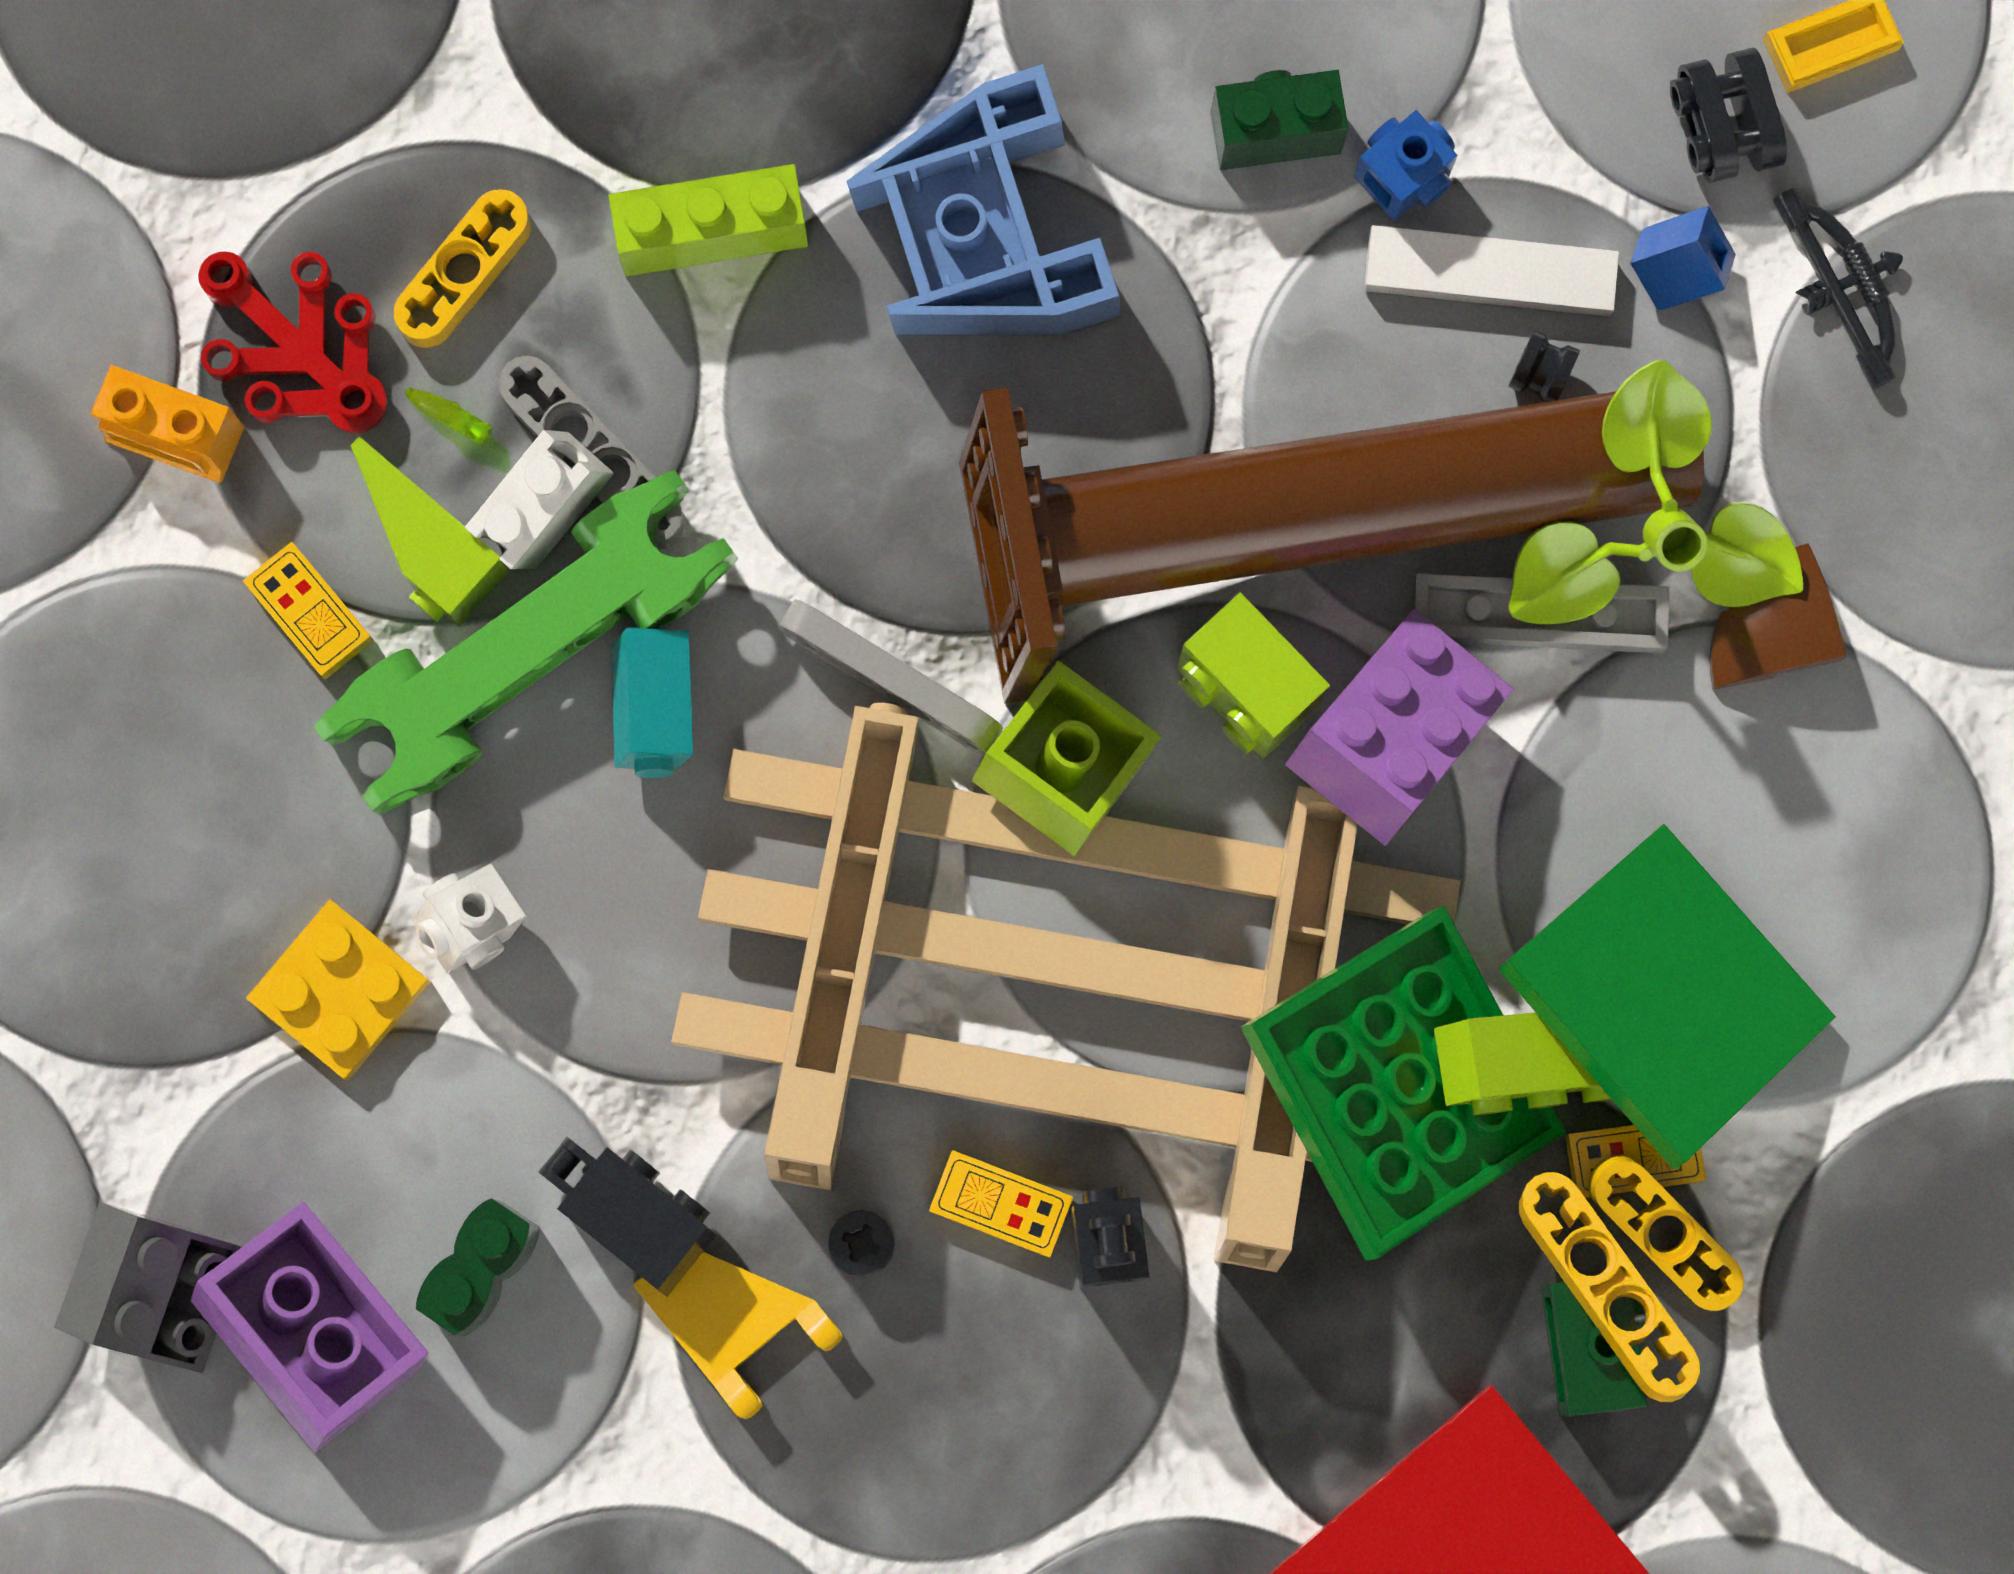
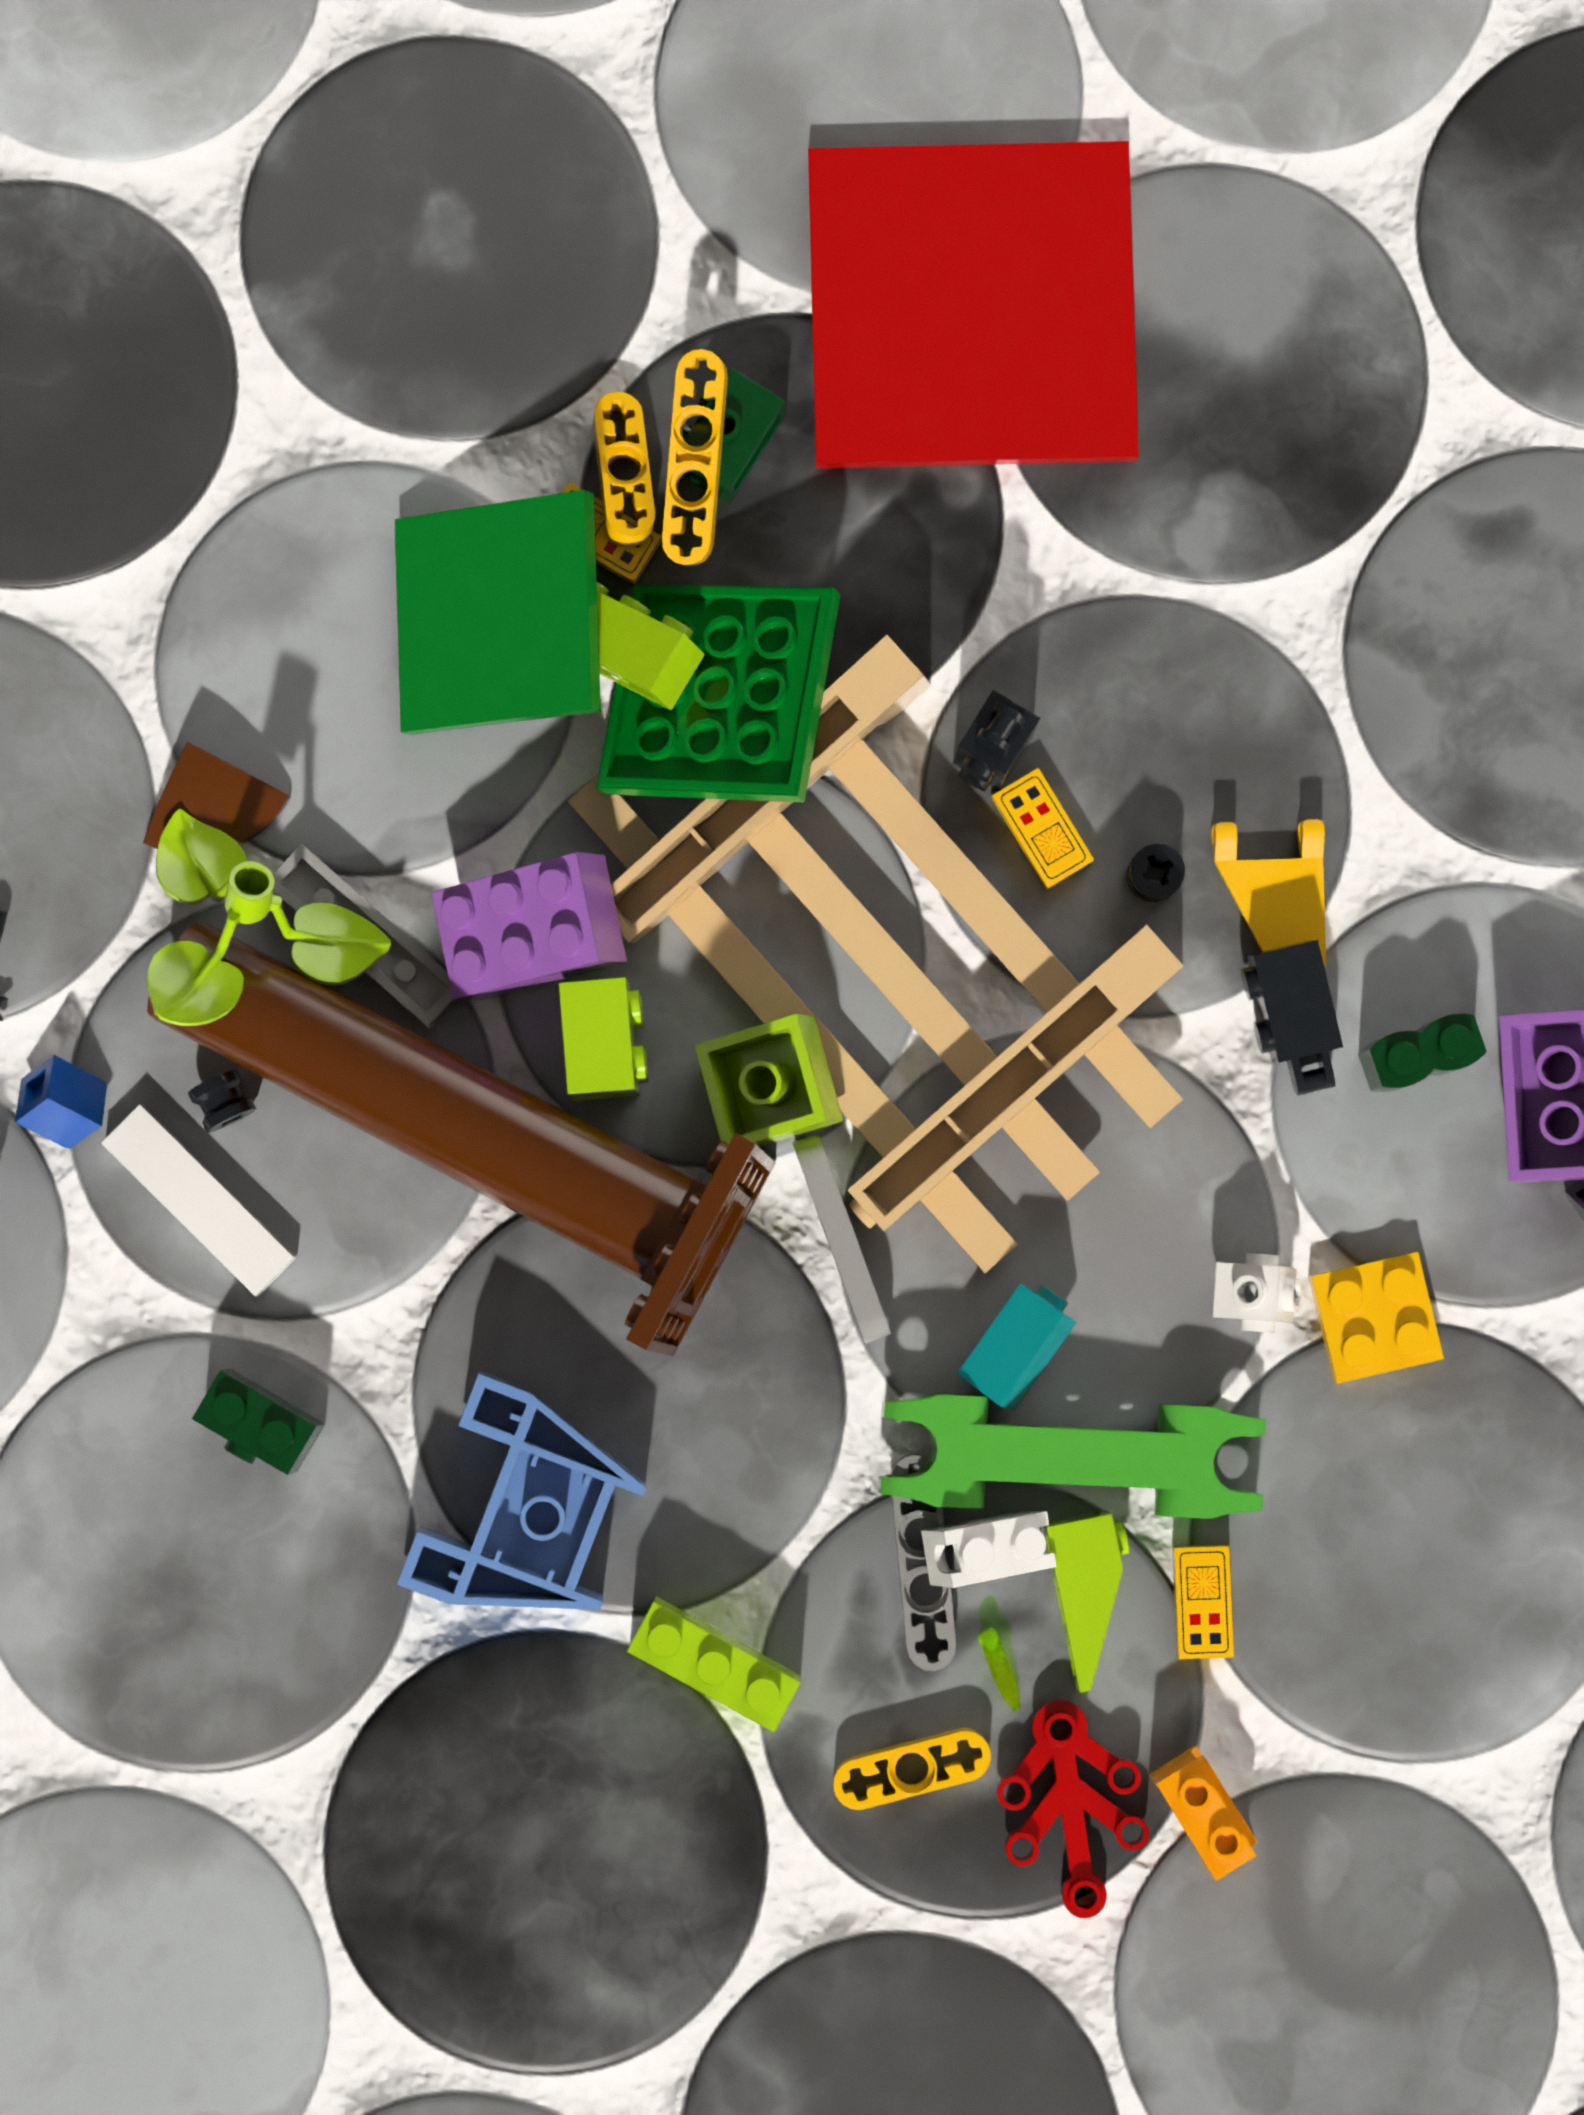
camera: 140 degrees left, 5 degrees up
blue brick [1354,110,1458,222] -> none

